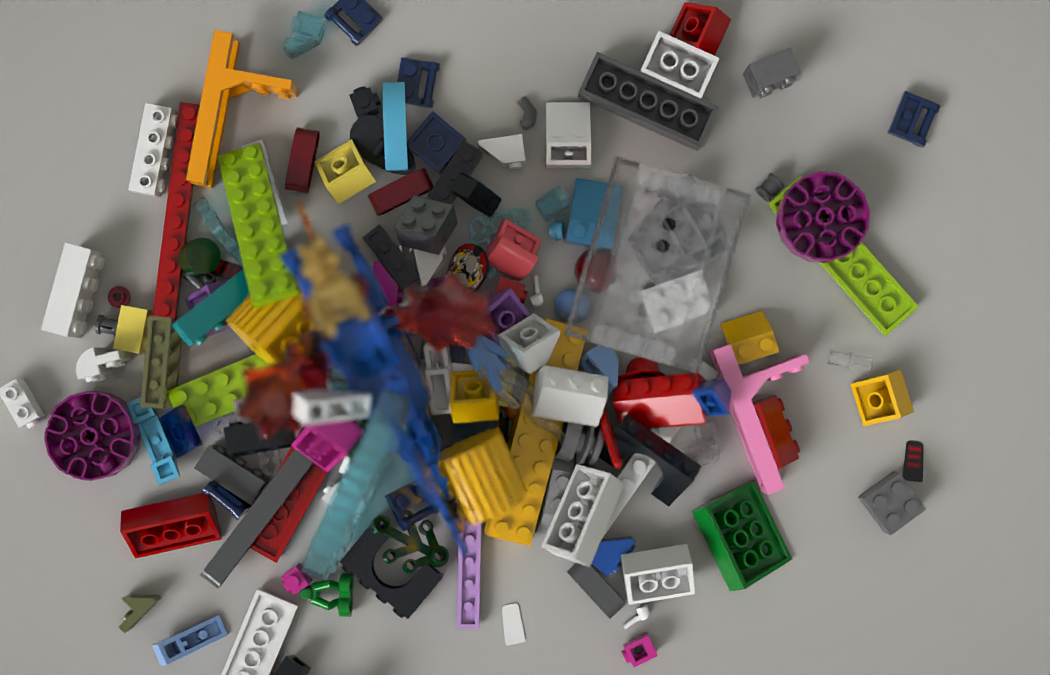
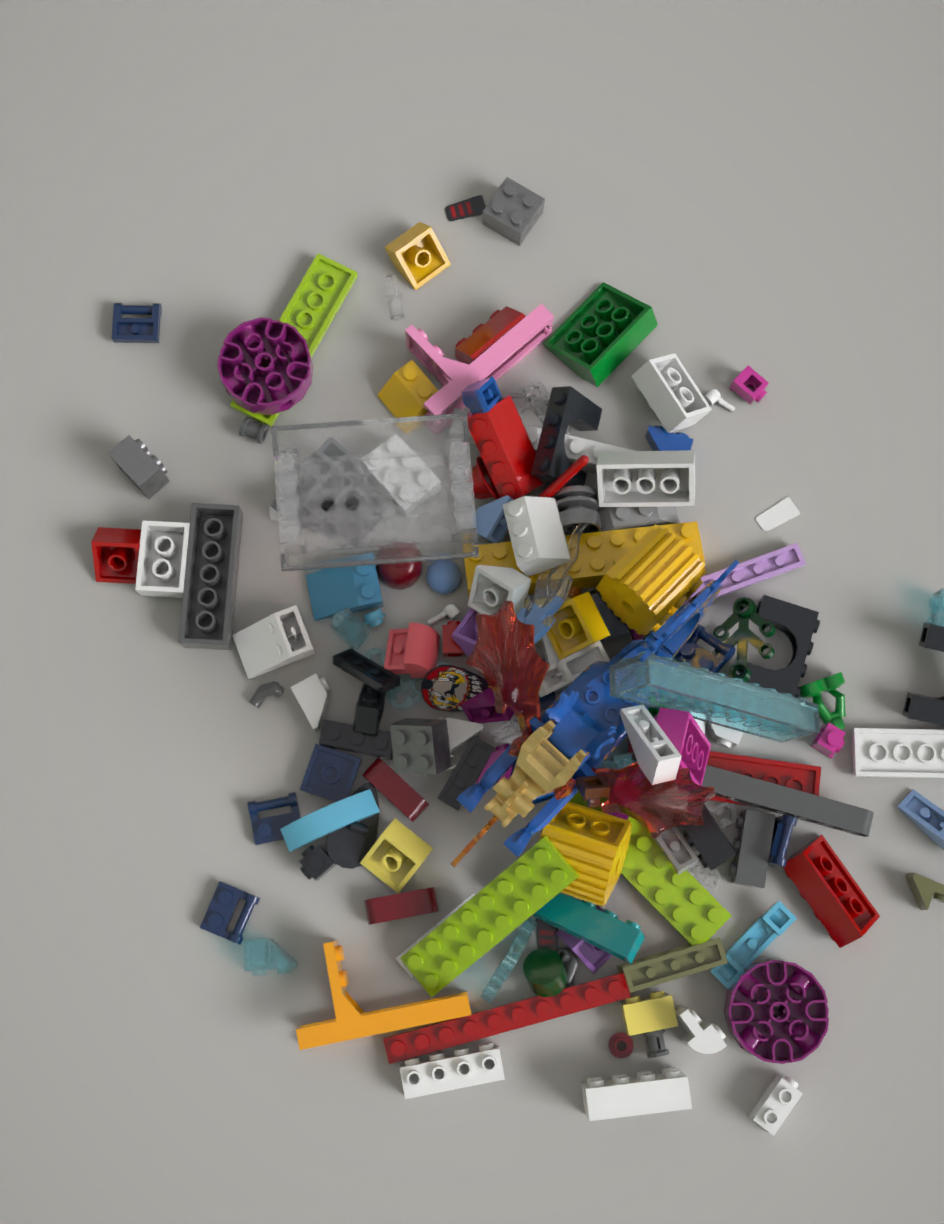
camera: 115 degrees left, 10 degrees down
clear blue tile [159,404,203,458] -> none
dark grey beam [567,563,627,619] -> none
none -> black plate [333,648,400,694]

